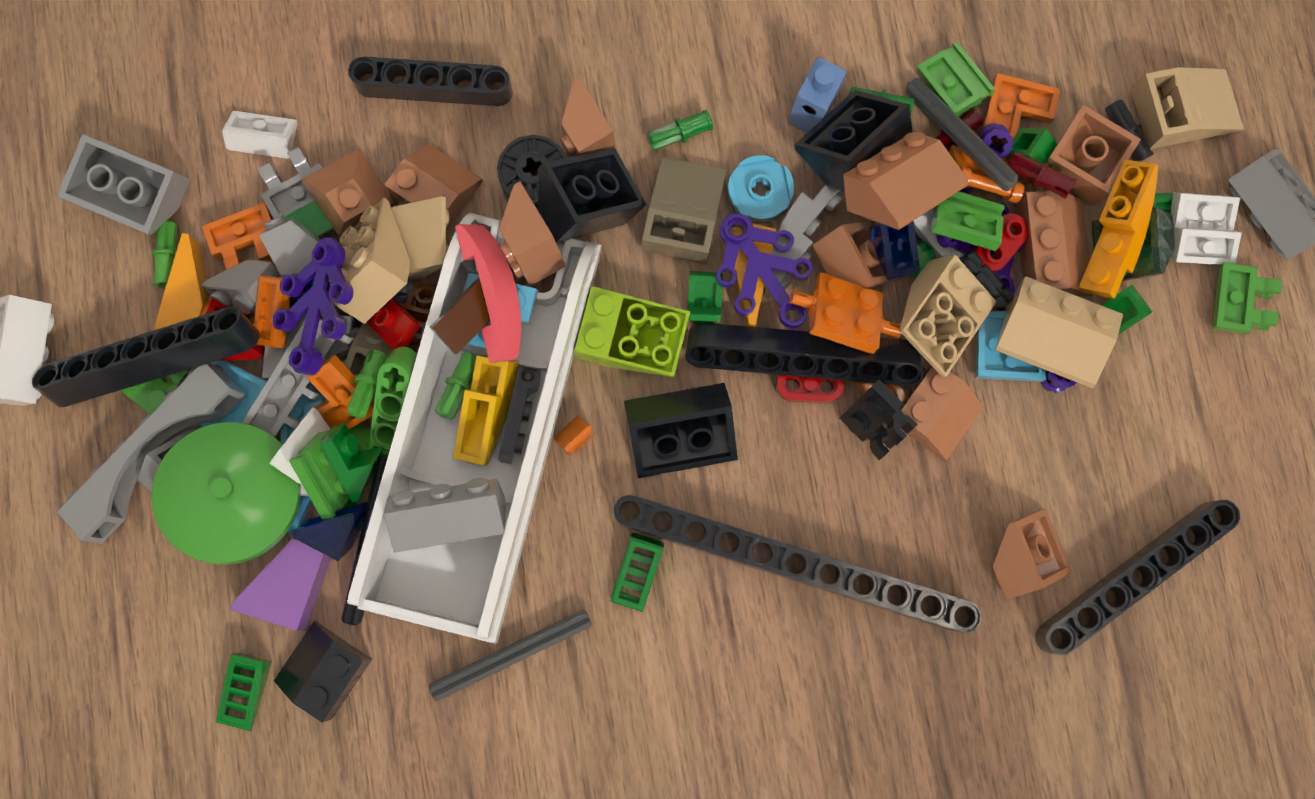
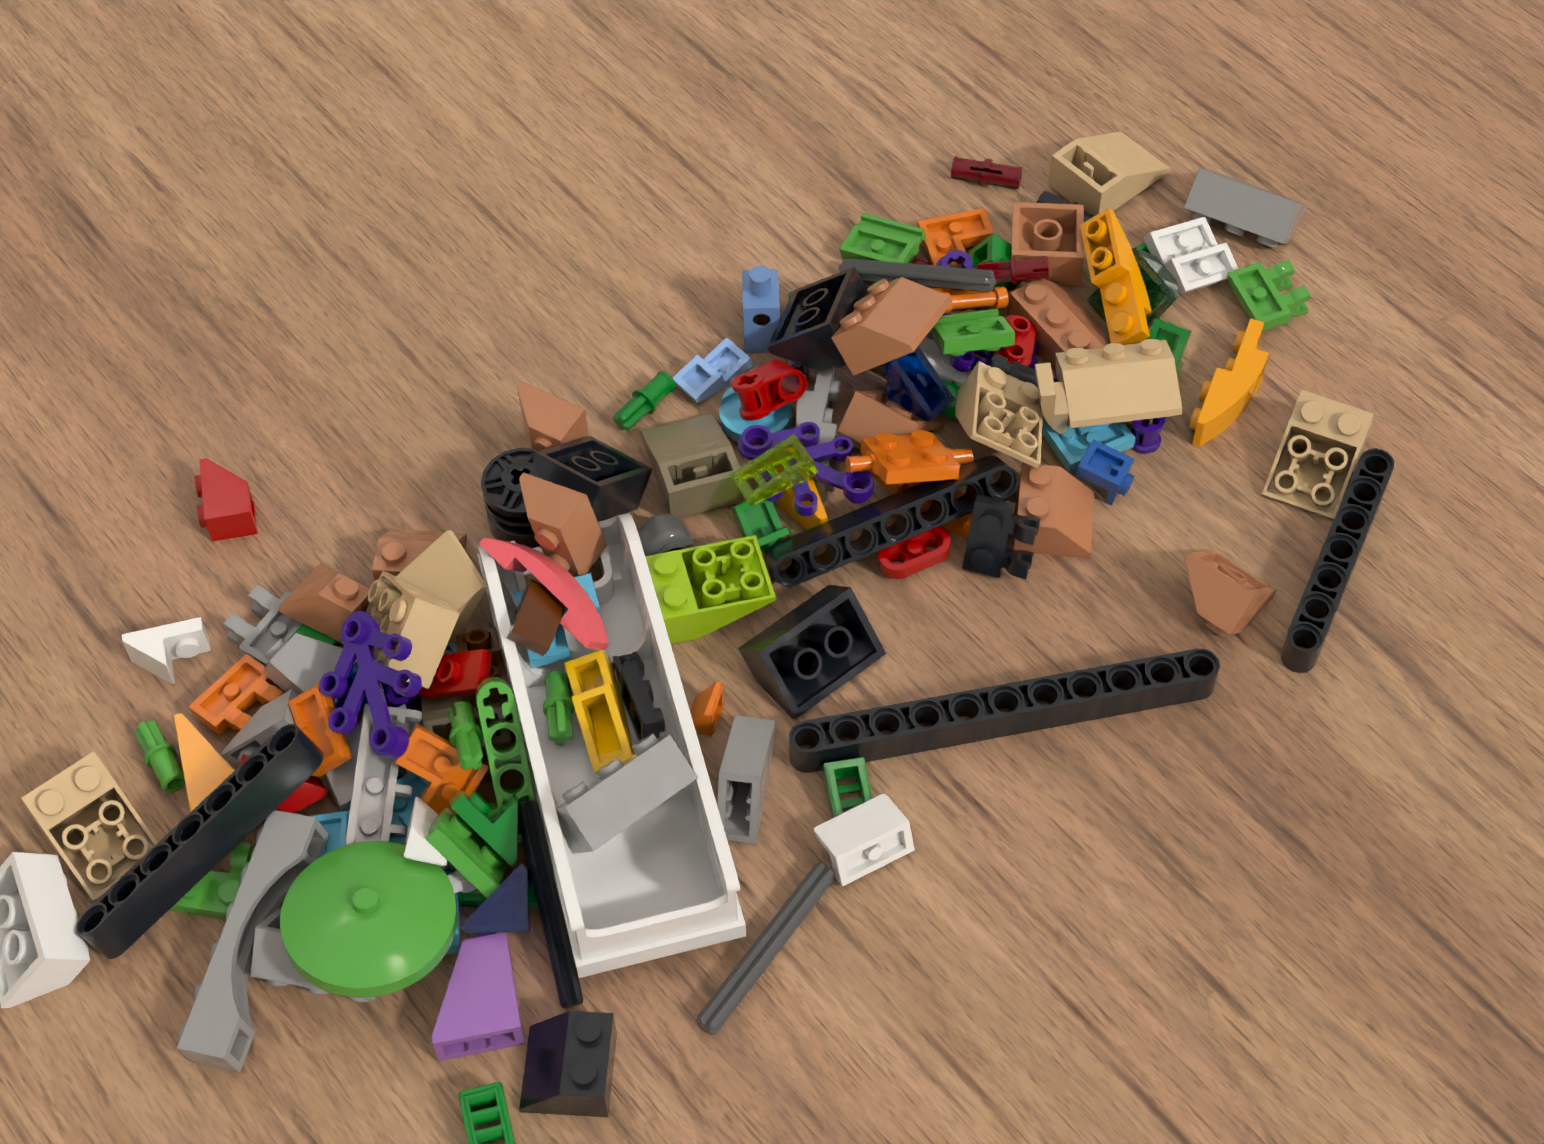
camera: 25 degrees left, 25 degrees down
light grey slope [57,134,191,235] -> none
white slope [222,111,298,159] -> none
black beam [348,56,513,106] -> none
none -> tan slope [21,751,158,901]
none -> white slope [121,617,211,684]
none -> slope [194,458,258,542]
none -> dark grey head [638,514,693,556]
none -> light blue slope [672,338,754,403]
none -> light grey slope [717,715,775,844]
none -> clear neon green slope [730,434,819,506]
none -> red piece [731,359,807,421]
none -> white panel [814,794,915,887]
none -> dark red pin [951,156,1022,189]
none -> tan slope [1035,363,1069,434]
none -> blue bracket [1075,439,1135,505]
none -> light orange slope [1189,318,1269,447]
none -> tan slope [1262,389,1374,520]

